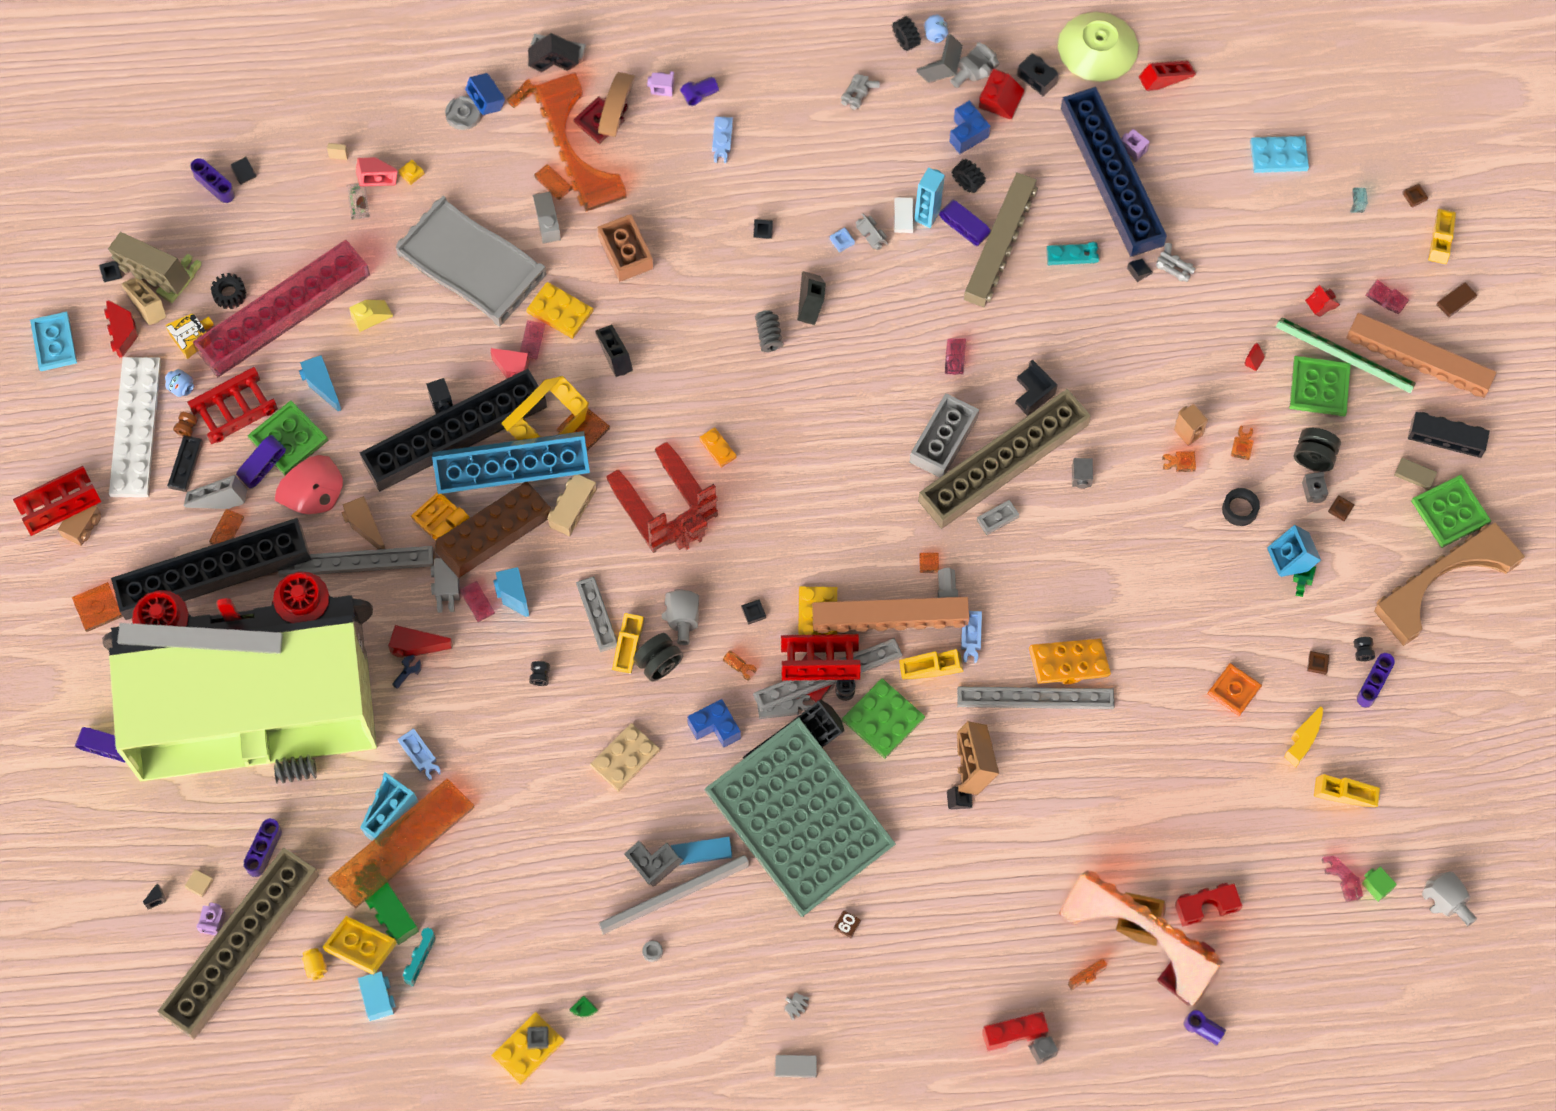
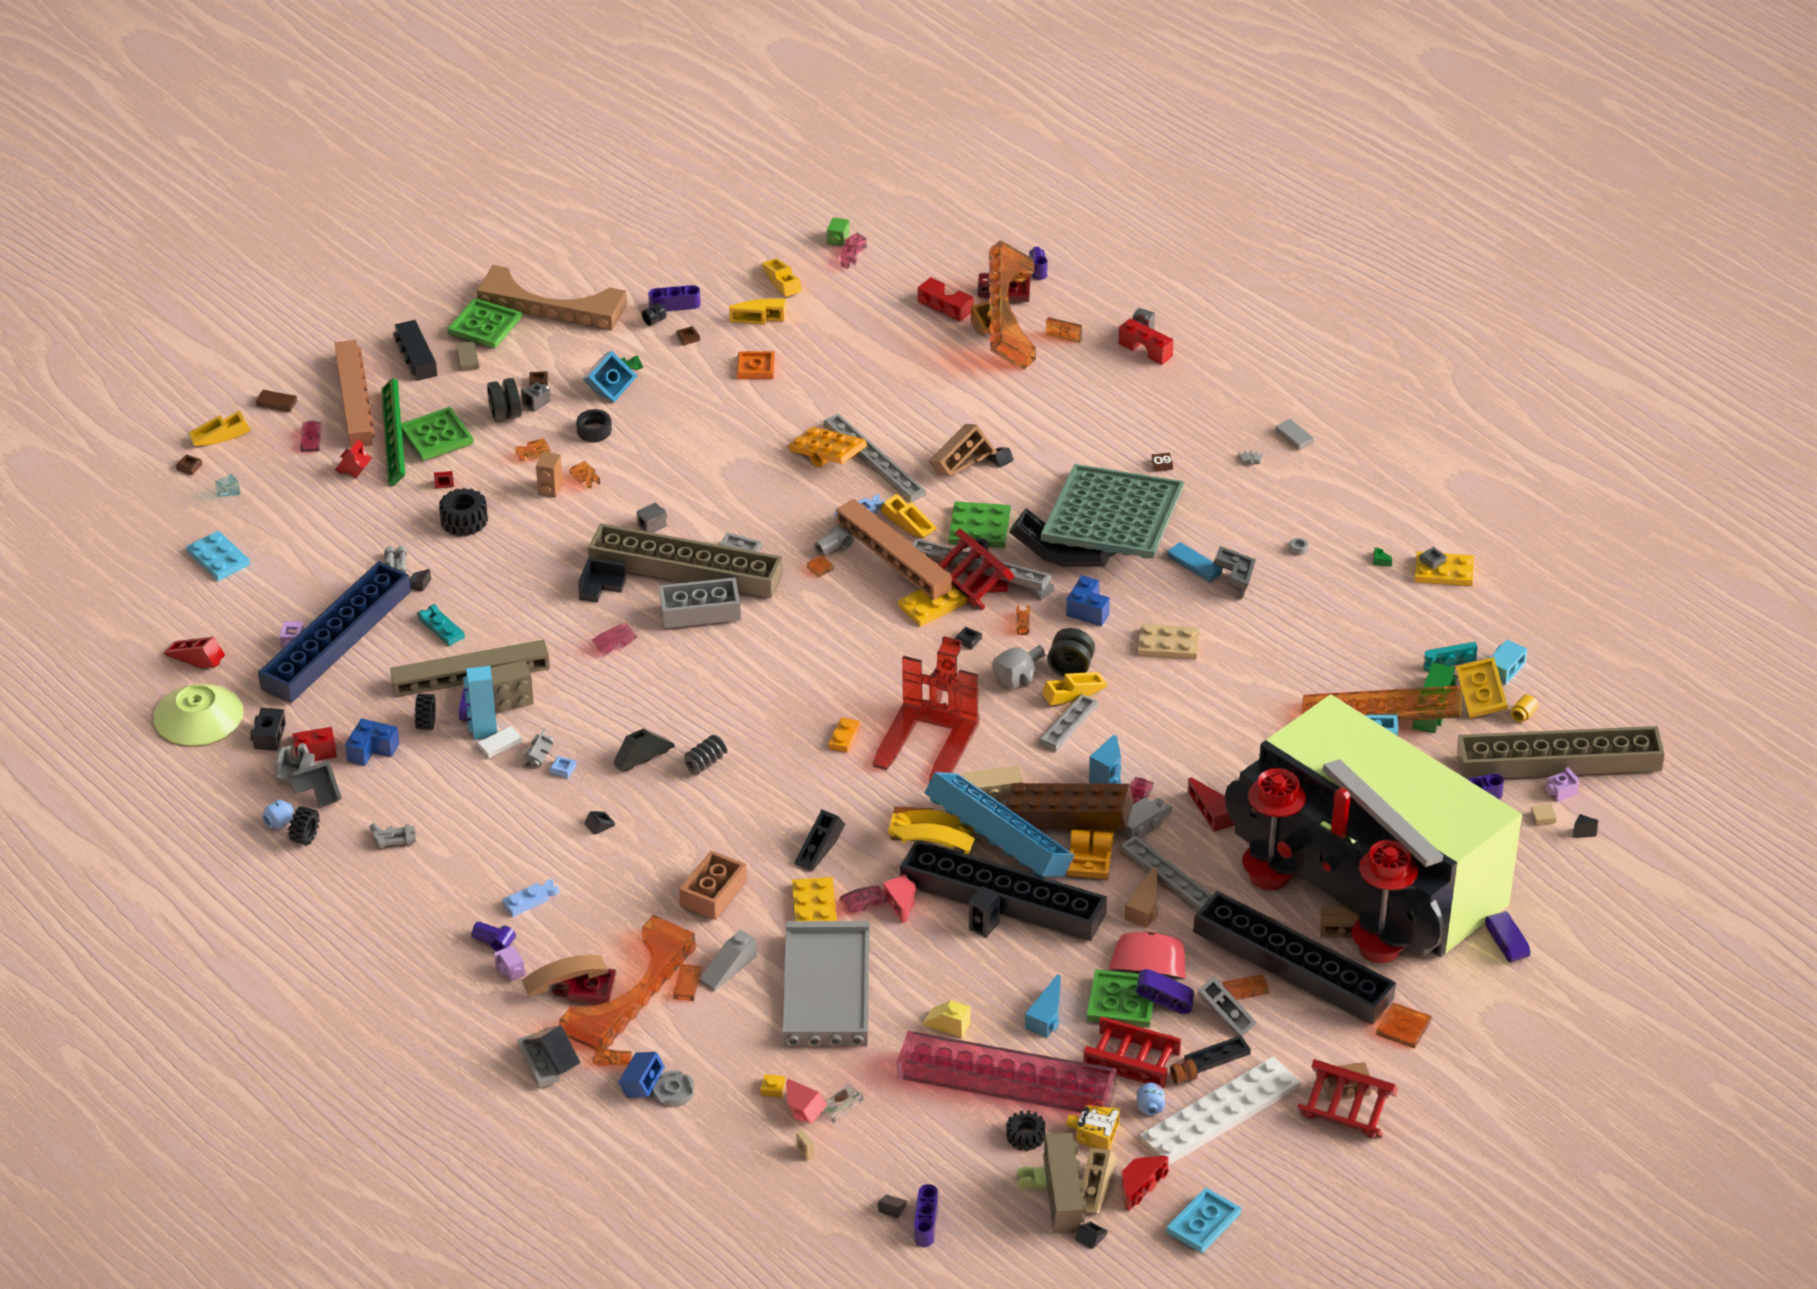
camera: 125 degrees left, 25 degrees down
black wheel [529,661,550,686] -> none
light grey tile [599,855,748,935] -> none
light grey piece [1422,872,1477,926] -> none
none -> black tyre [439,488,488,536]
none -> dark tan brick [491,660,534,713]

